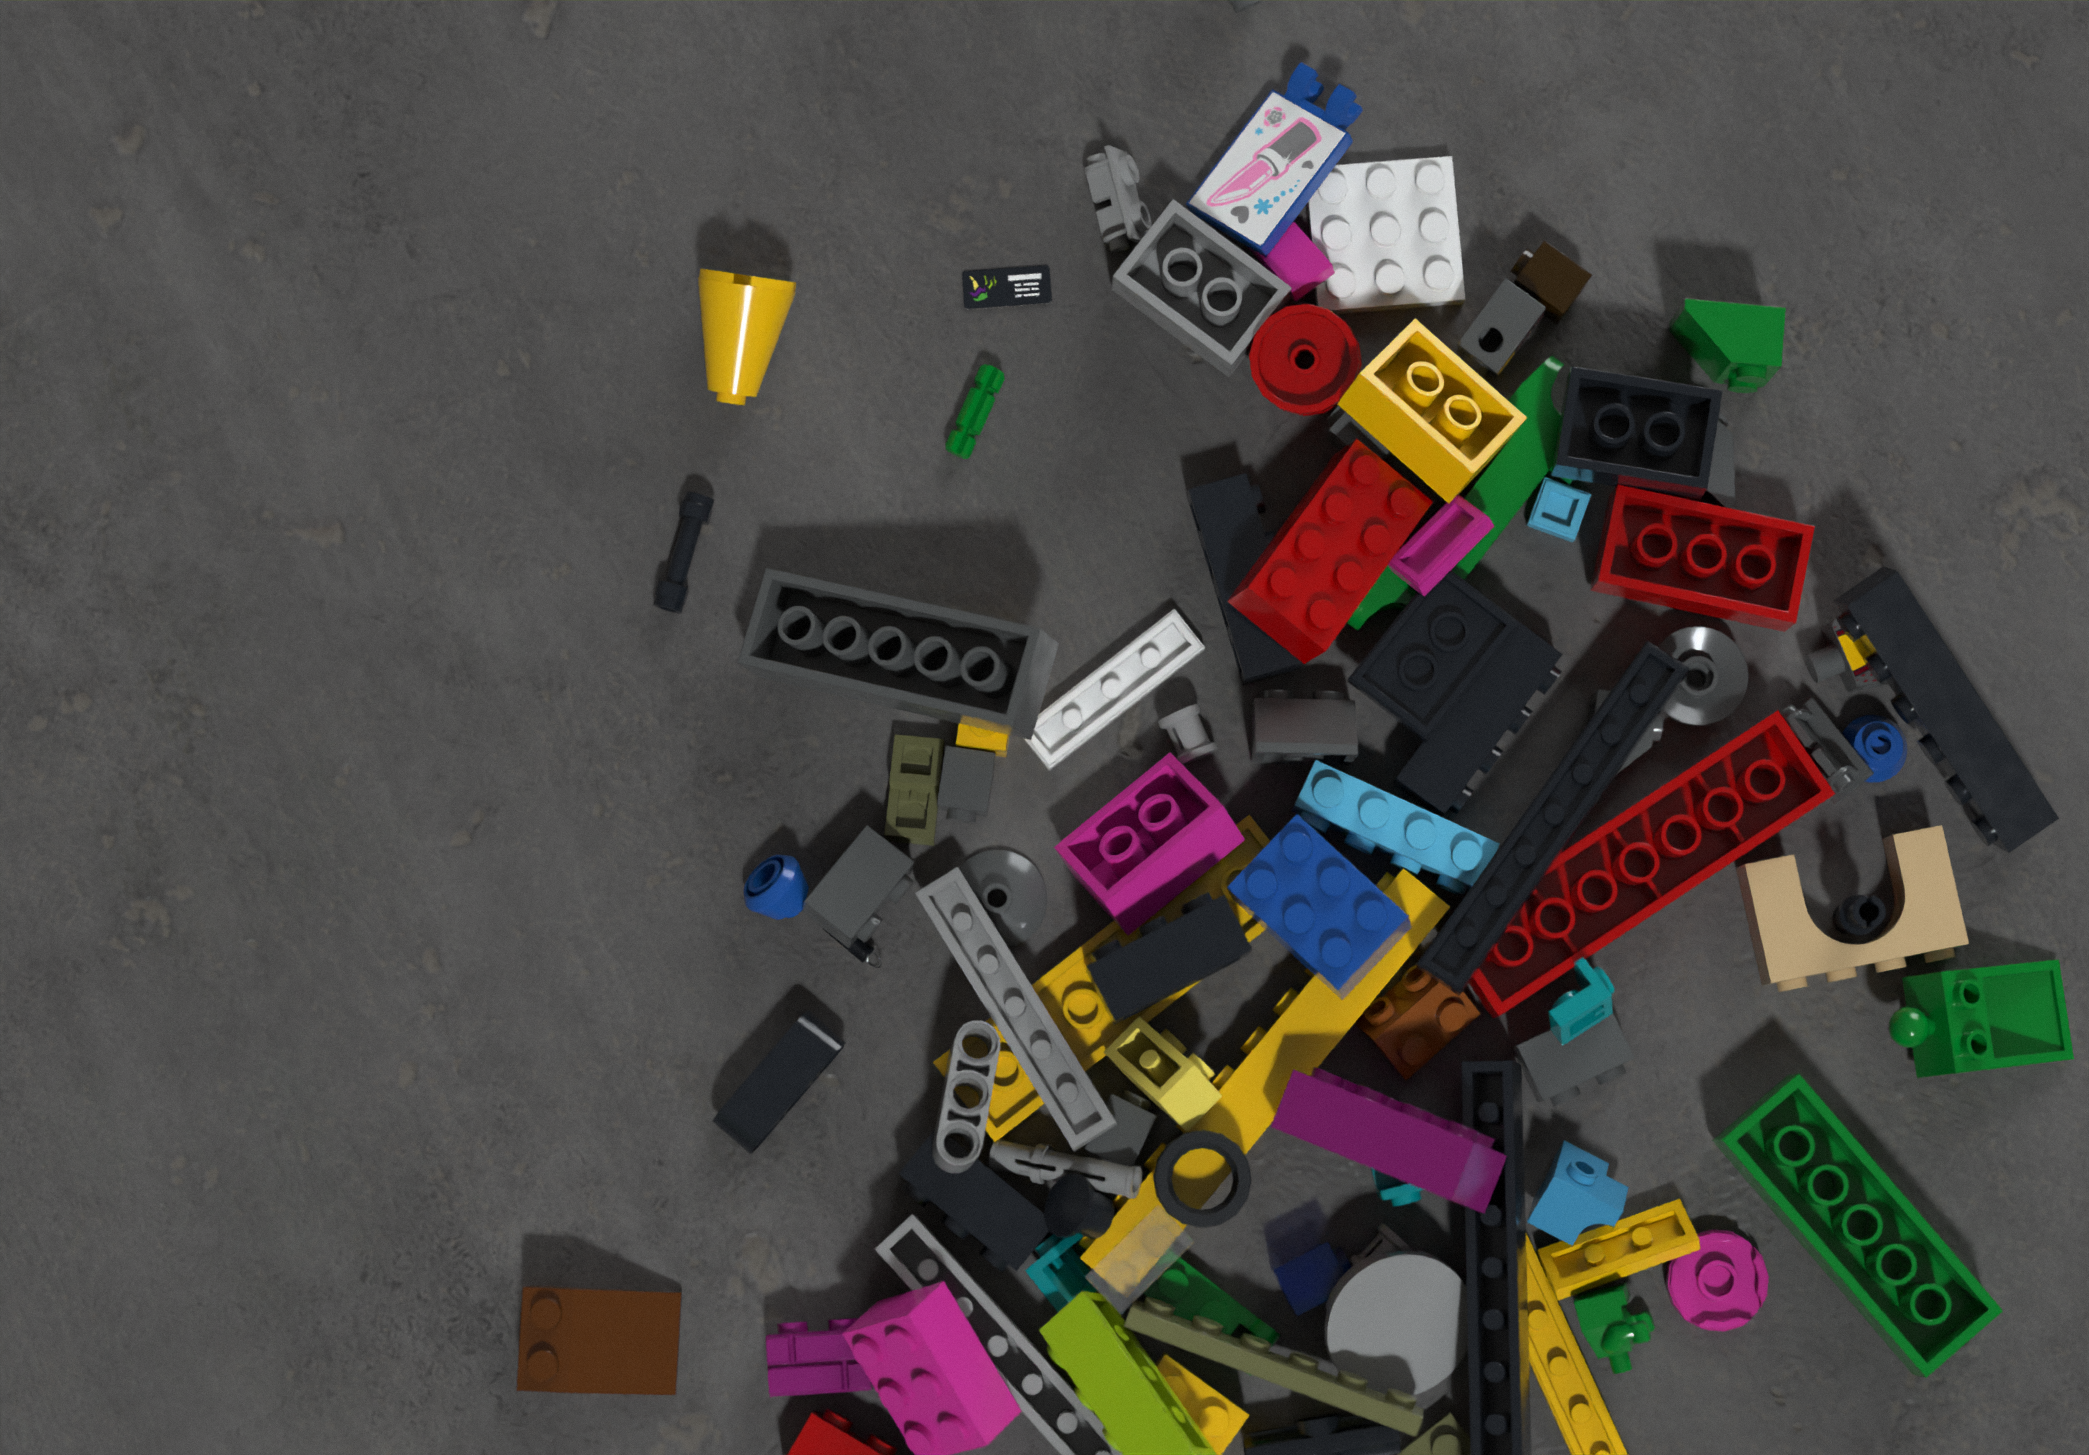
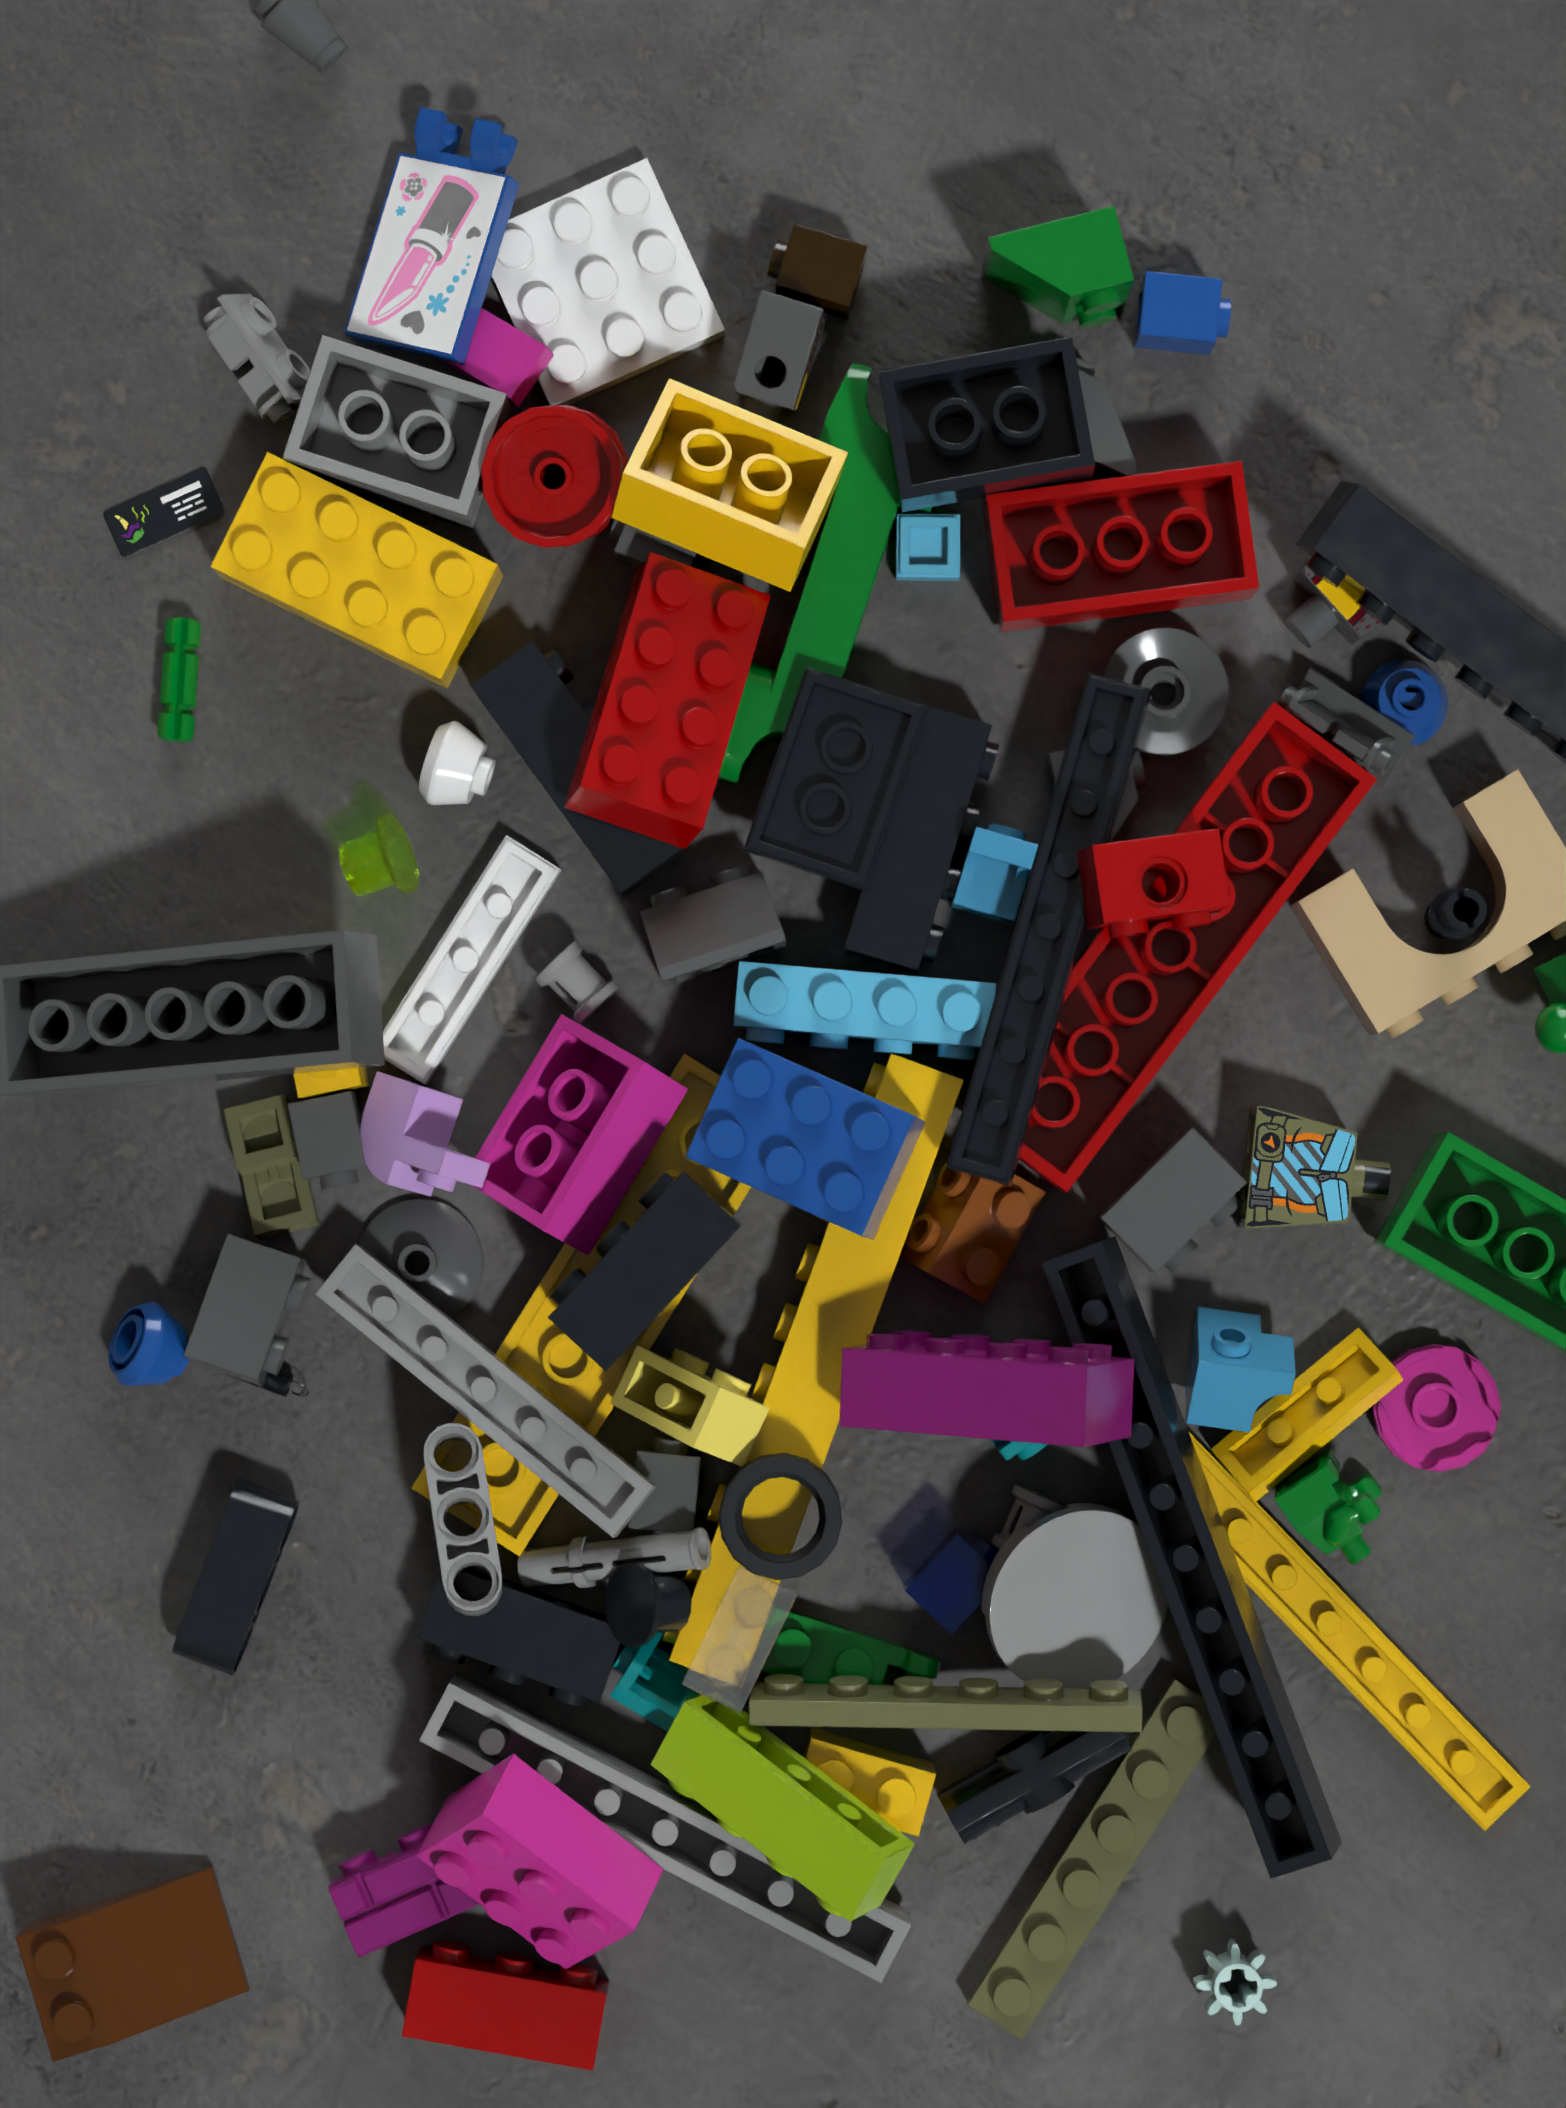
camera: 20 degrees left, 5 degrees up
dark pink tile [1388,494,1494,597] -> none
teal bracket [1549,957,1615,1046] -> none
none -> yellow brick [210,452,503,689]
none -> clear neon green piece [339,814,419,897]
none -> lavender brick [360,1071,490,1197]
none -> white cone [419,721,496,805]
none -> dark azure brick [950,823,1038,925]
none -> red brick [1077,828,1230,938]
none -> blue brick [1134,271,1231,355]
none -> torso [1237,1106,1391,1229]

